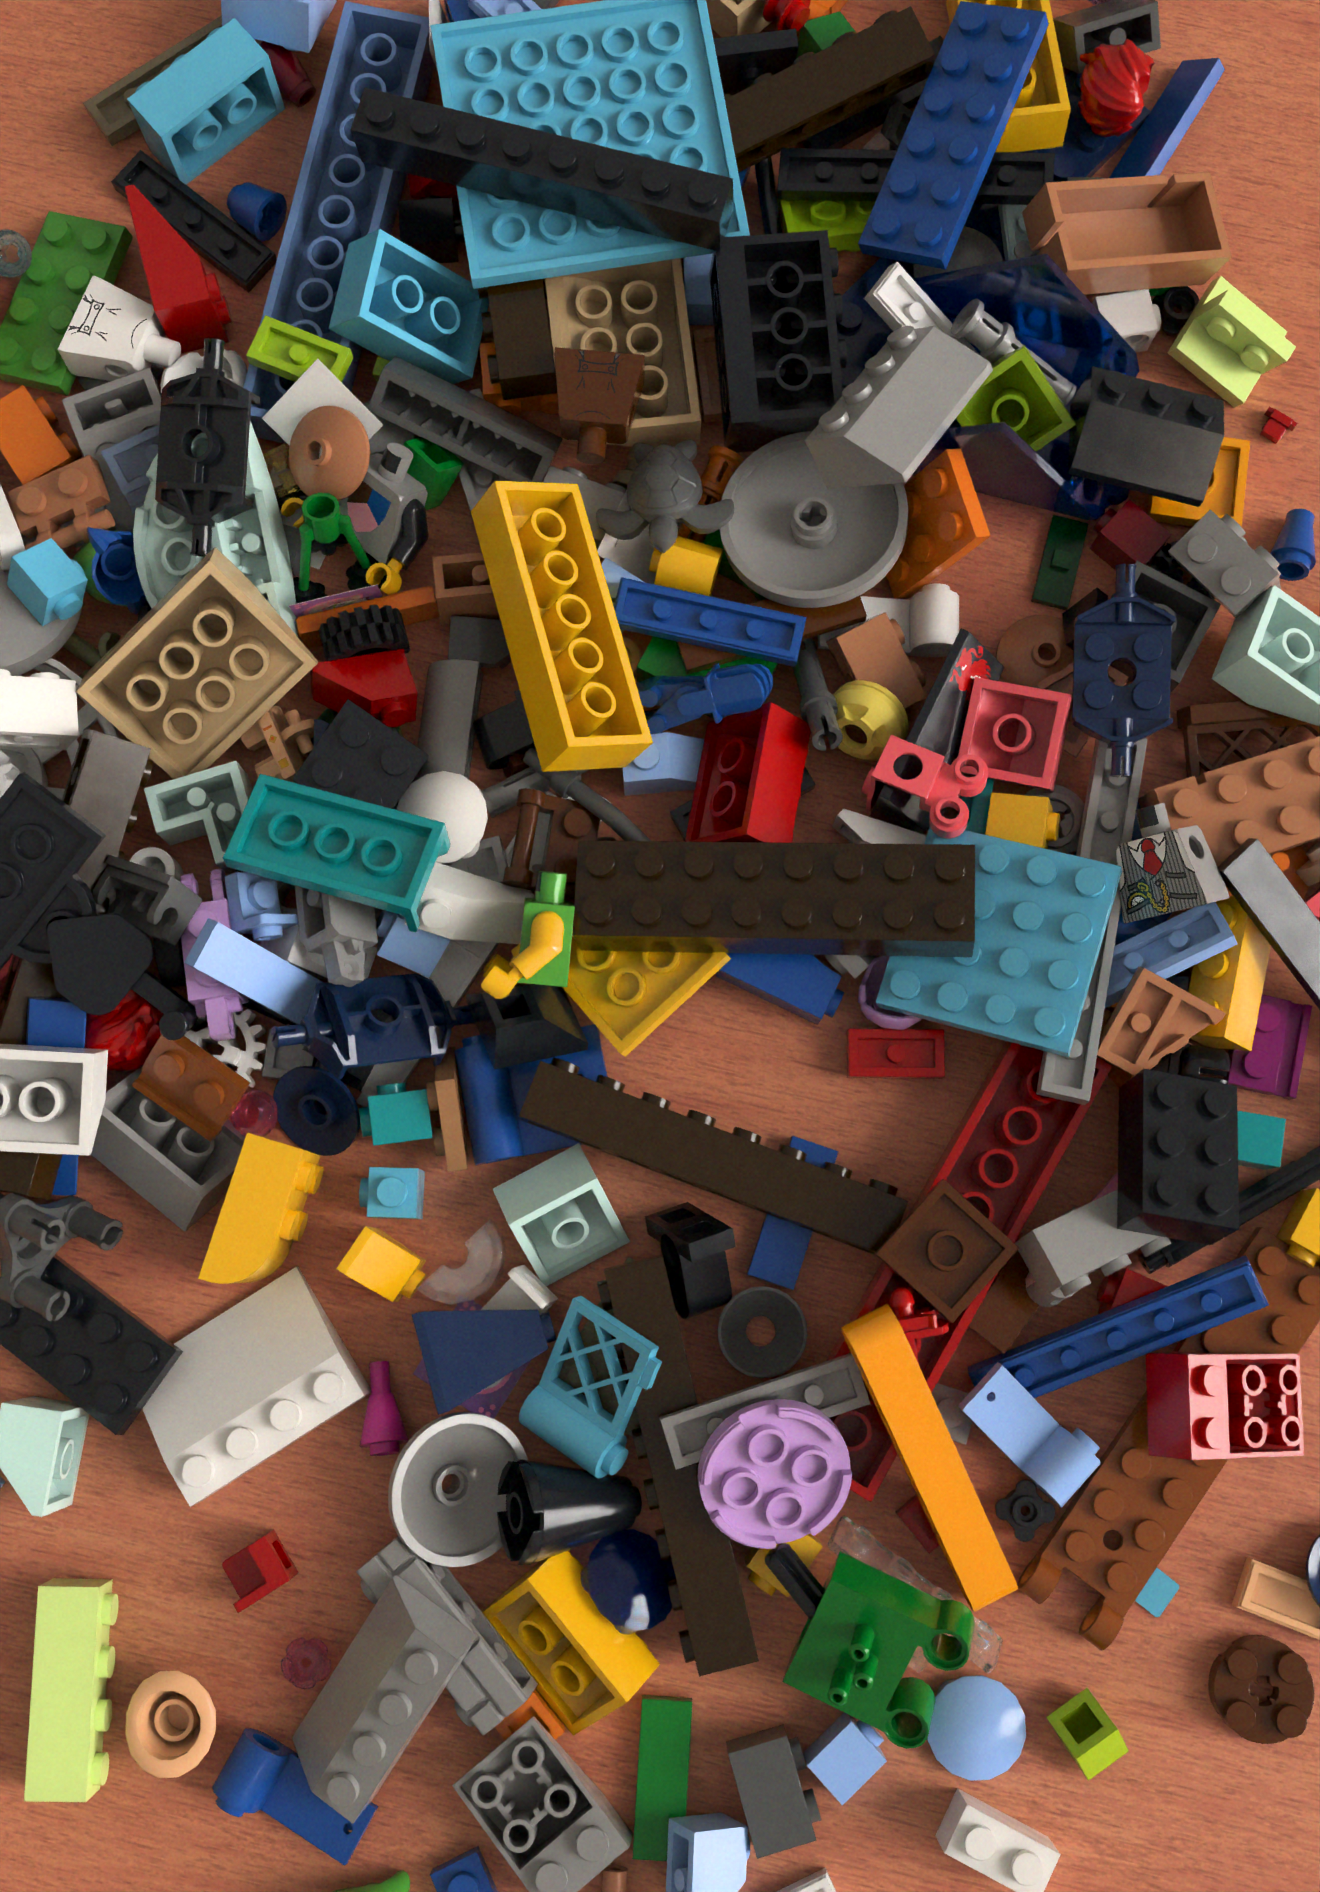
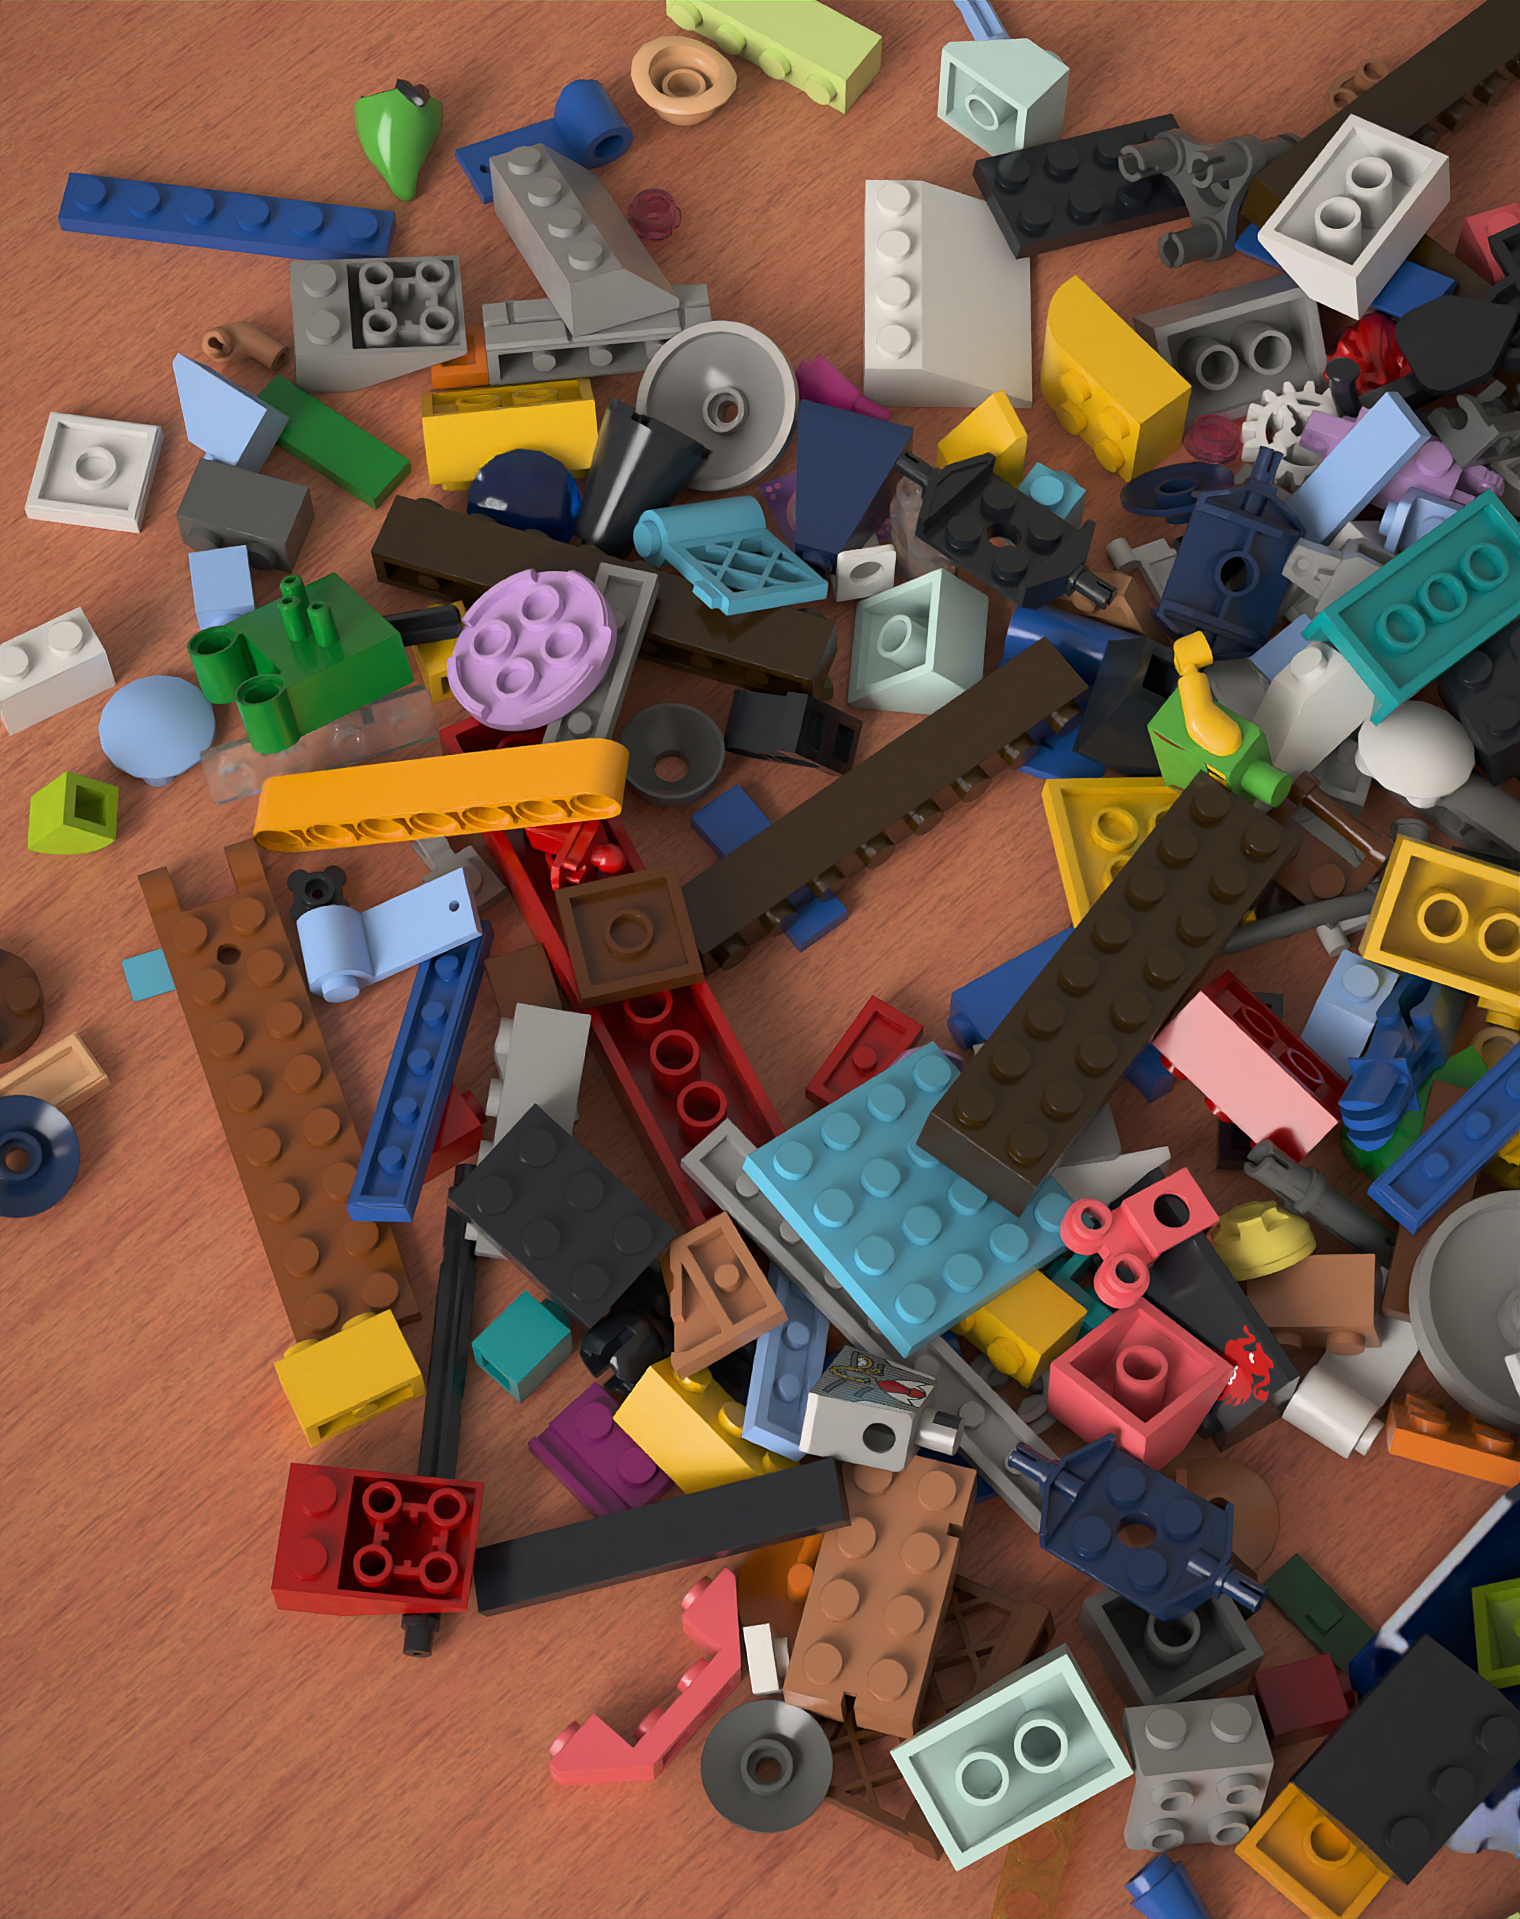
camera: 125 degrees right, 15 degrees down
dark orange plate [132,1034,250,1142] -> none
red panel [222,1529,299,1613] -> none
teal brick [359,1082,433,1146] -> none
red slope [1145,1352,1304,1460] -> none
none -> black plate [895,450,1118,610]

